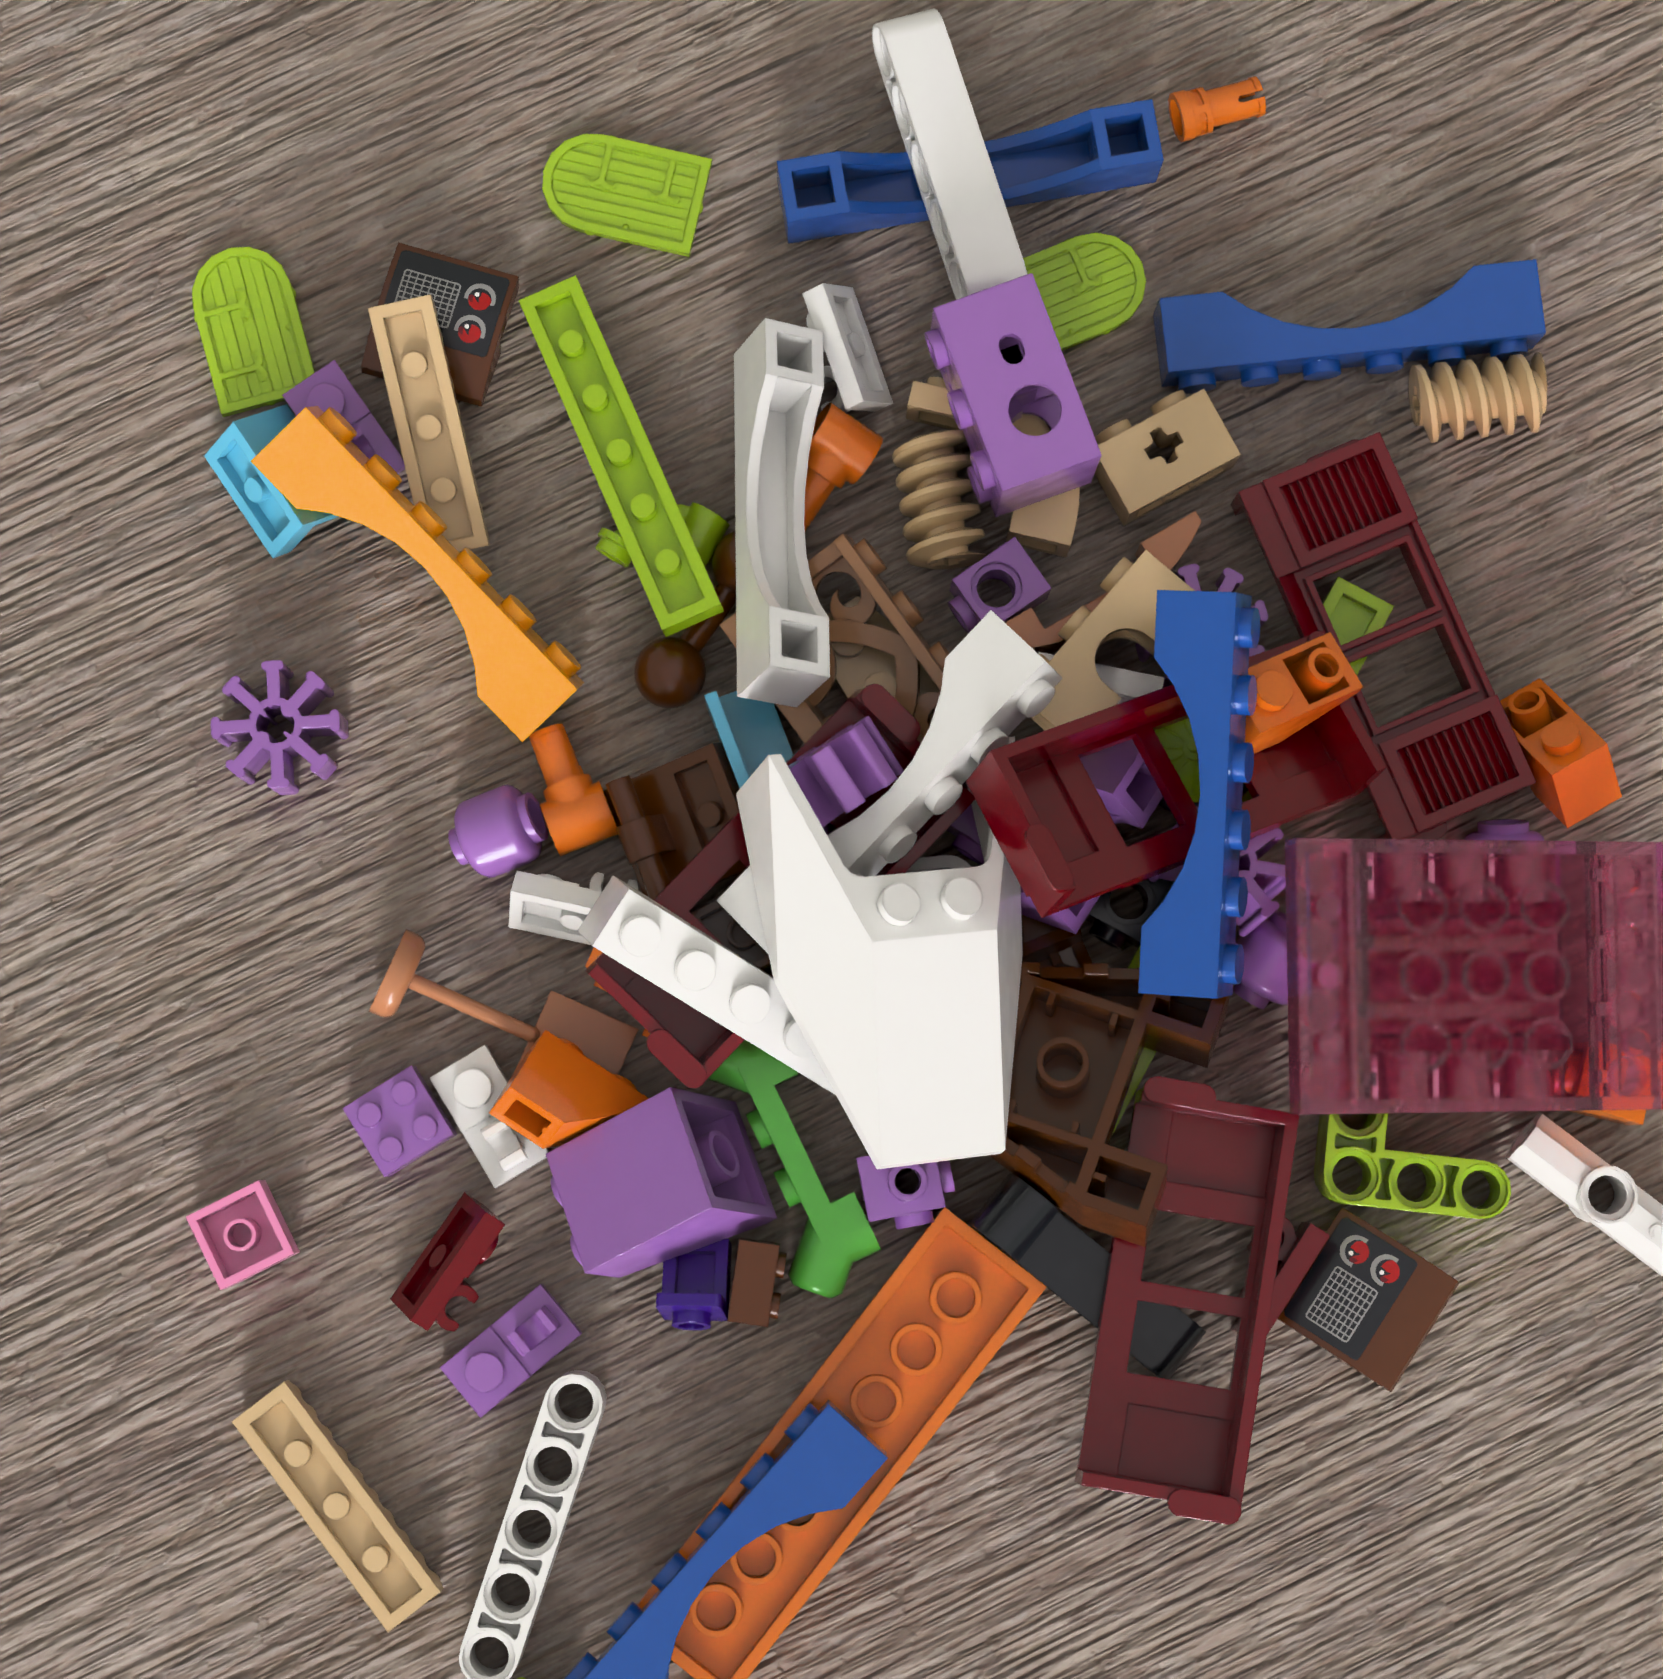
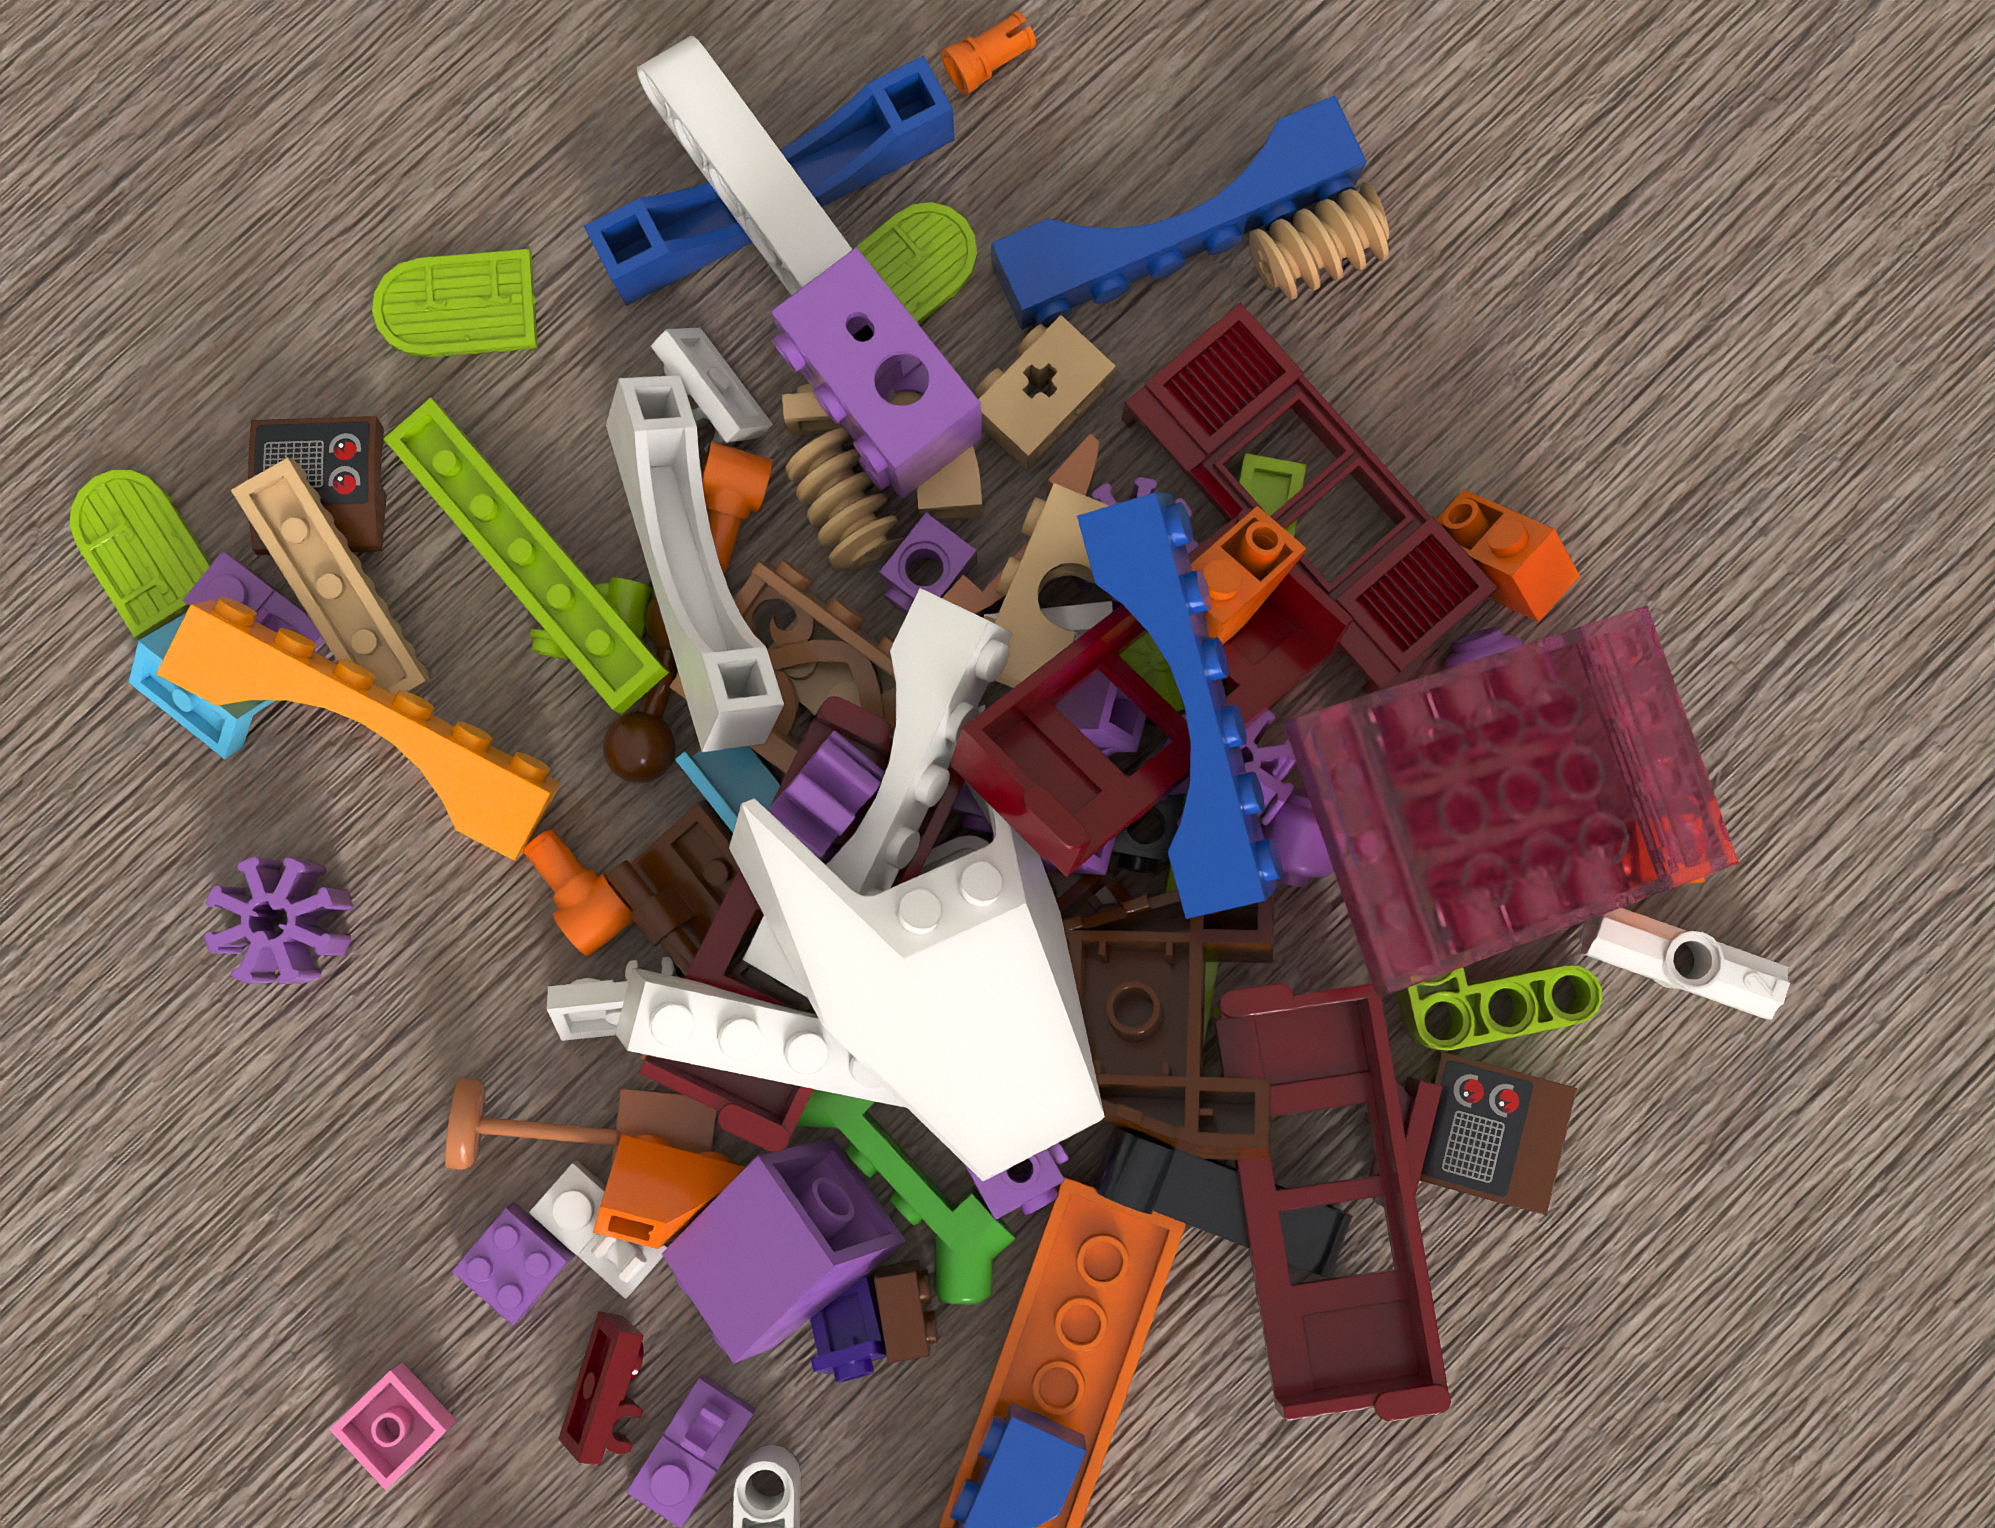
camera: 15 degrees left, 0 degrees up
medium lavender head [448,784,549,878] -> none

